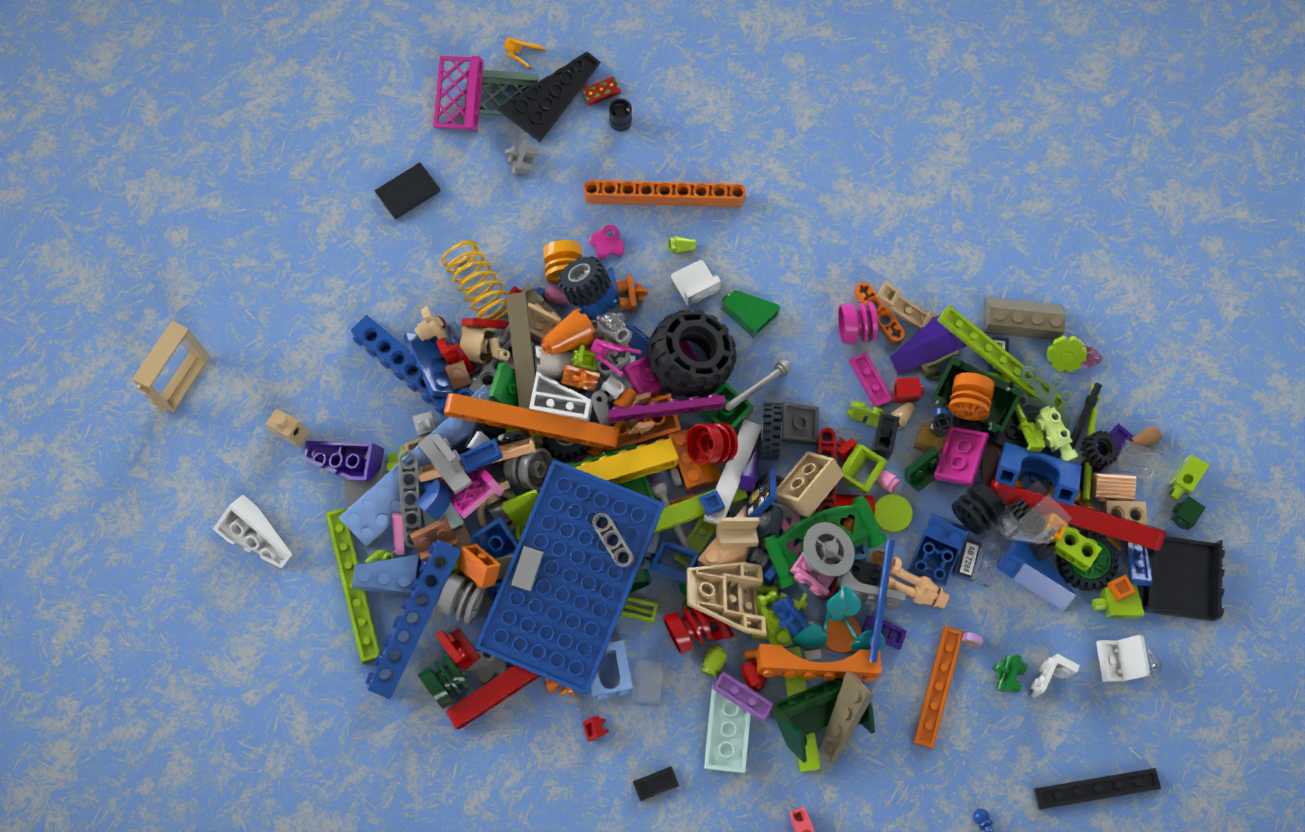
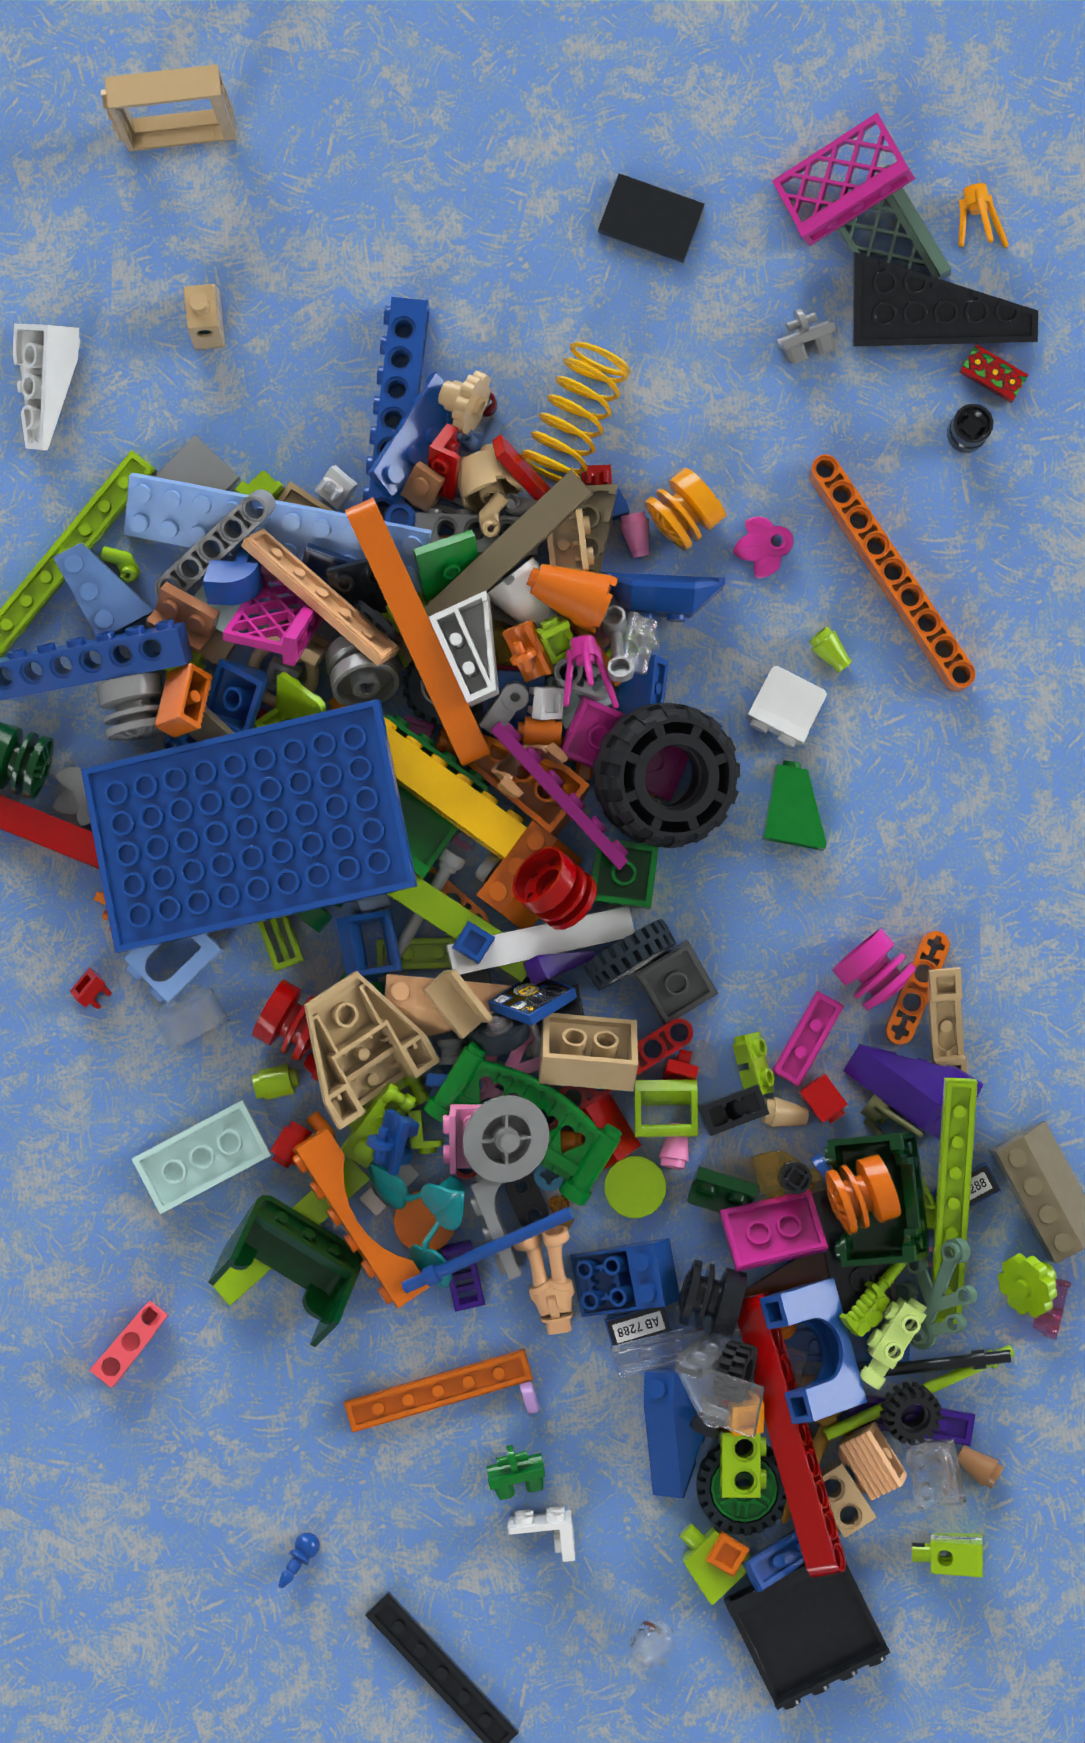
camera: 60 degrees right, 15 degrees up
dark purple wedge [303,441,384,482] -> none
bright pink tile [392,513,405,555] -> none
light grey bracket [418,433,472,494] -> none
red bracket [435,628,480,670] -> none
blue tile [459,438,504,474] -> none
white tile [467,431,490,450] -> none
light grey tile [511,546,544,591] -> none
black wheel [558,256,611,307] -> none
light grey beam [593,513,634,568] -> none
orange hips [617,275,648,313] -> none
black tile [633,766,679,802] -> none
medium lavender tile [712,671,774,723] -> none
light grey piece [725,359,792,411] -> none
dark tan wing [819,671,874,764] -> none
white bracket [1096,635,1150,682] -> none
dark green brick [1171,496,1206,530] -> none

